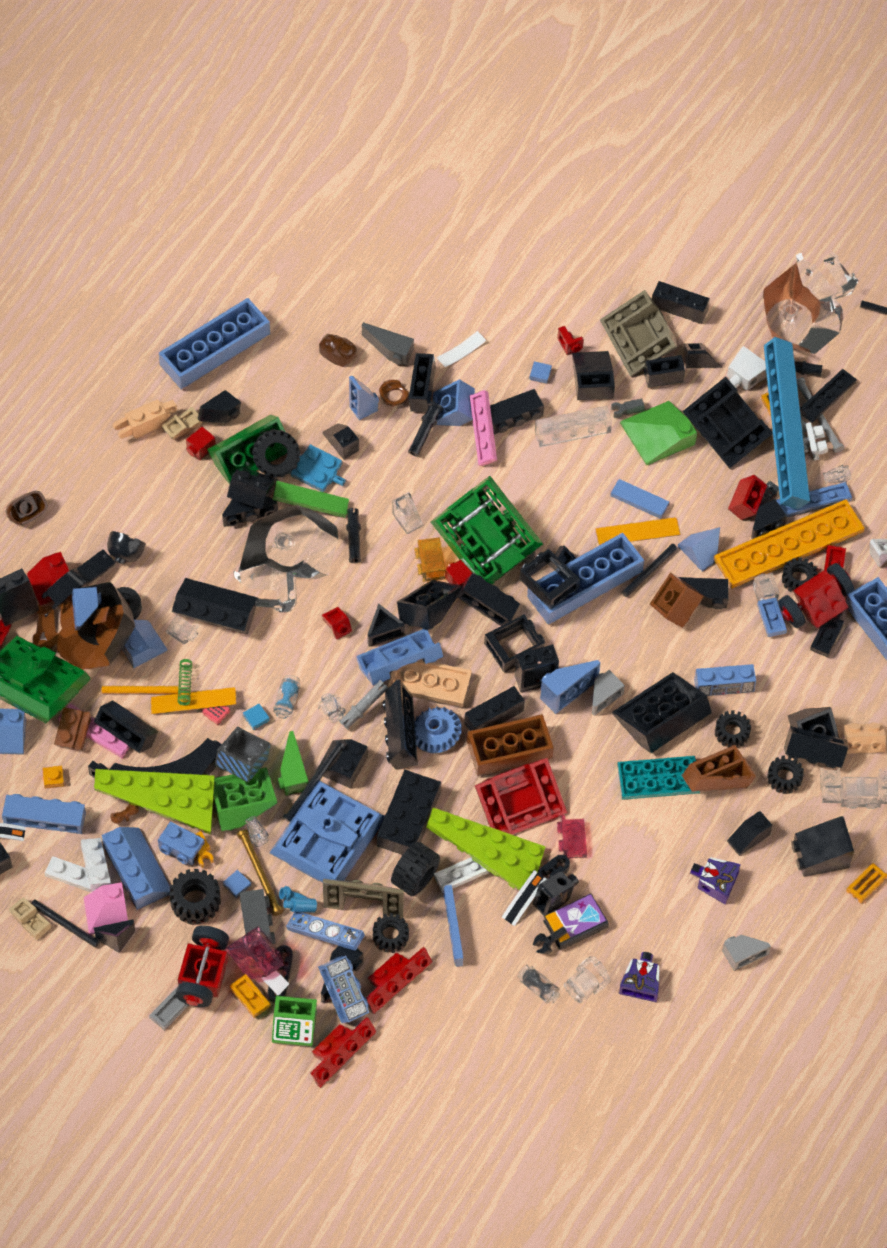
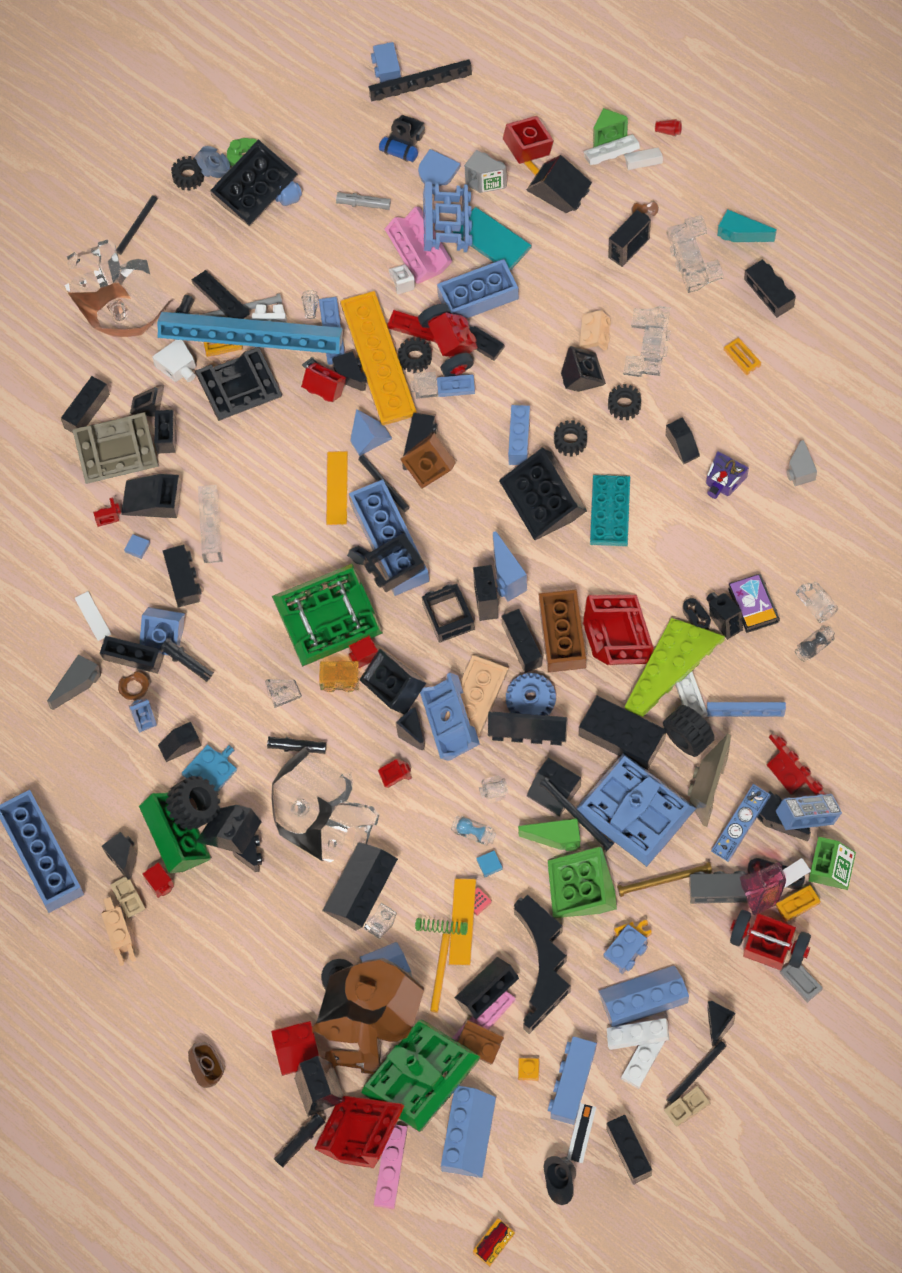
camera: 75 degrees left, 5 degrees up
black piece [41,549,116,610] -> none
medium blue slope [72,587,101,631] -> none
bright pink slope [84,882,128,935] -> none
lime wing [94,769,214,835] -> none
black cylinder [107,531,146,565] -> none
dark orange piece [110,804,139,823] -> none
black tyre [169,869,221,924] -> none
flat silver container [215,726,271,782] -> none
medium blue tile [223,870,251,898] -> none
clear cone [245,816,269,847] -> none
bright green tile [273,481,349,518] -> none
dark azure plant [279,886,317,913] -> none
red bracket [310,1017,377,1088] -> none
reddish brown piece [319,334,357,367] -> none
light grey pin [339,680,388,730] -> none
black tyre [373,913,409,953] -> none
black brick [456,572,520,626] -> none
bright pink tile [470,390,497,466] -> none
sticker [502,870,547,926] -> none
black bar [533,927,567,954] -> none
clear pink bracket [557,815,587,859] -> none
light grey slope [592,670,625,716] -> none
medium blue tile [610,479,669,519] -> none
dark grey bar [611,398,645,418] -> none
torso [619,952,659,1003] -> none
bright green slope [620,401,697,466] -> none
dark orange wedge [682,745,756,791] -> none
black brick [784,726,849,768] -> none
black slope [791,816,854,877] -> none

